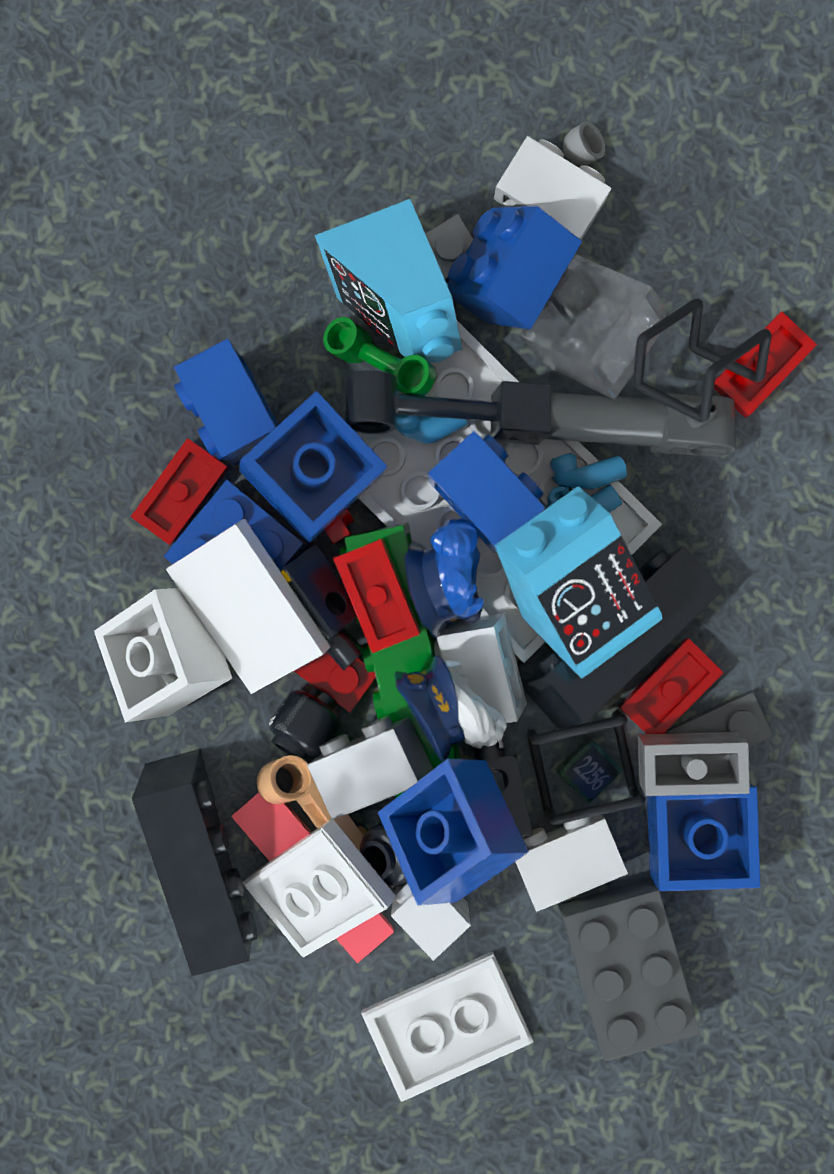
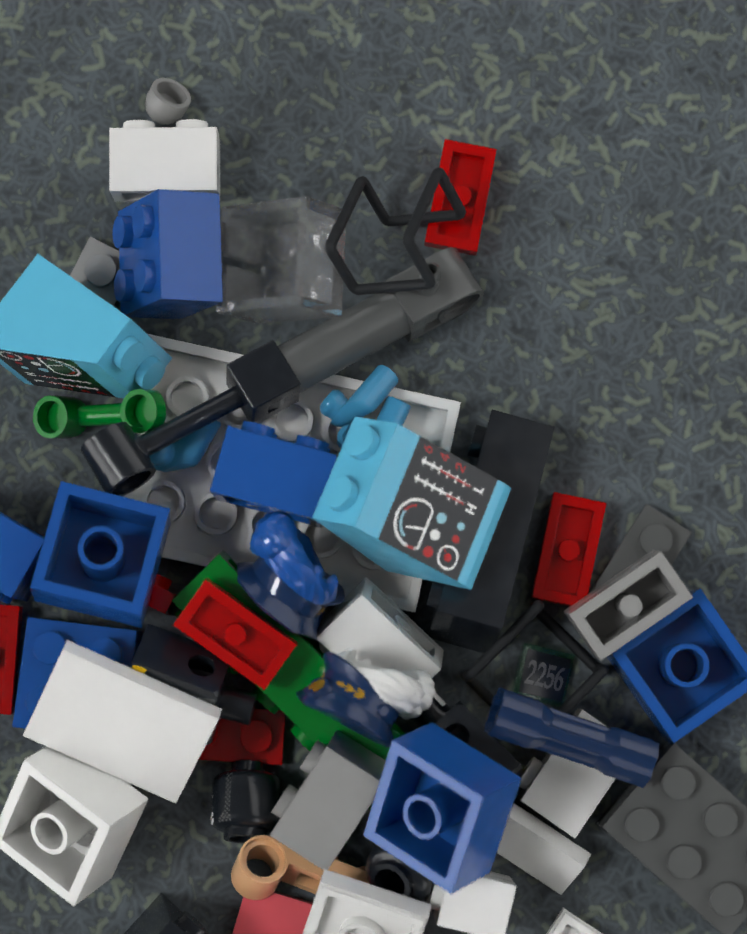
camera: 25 degrees left, 5 degrees down
none -> dark blue axle [484,687,659,788]
none -> white tile [497,803,591,895]

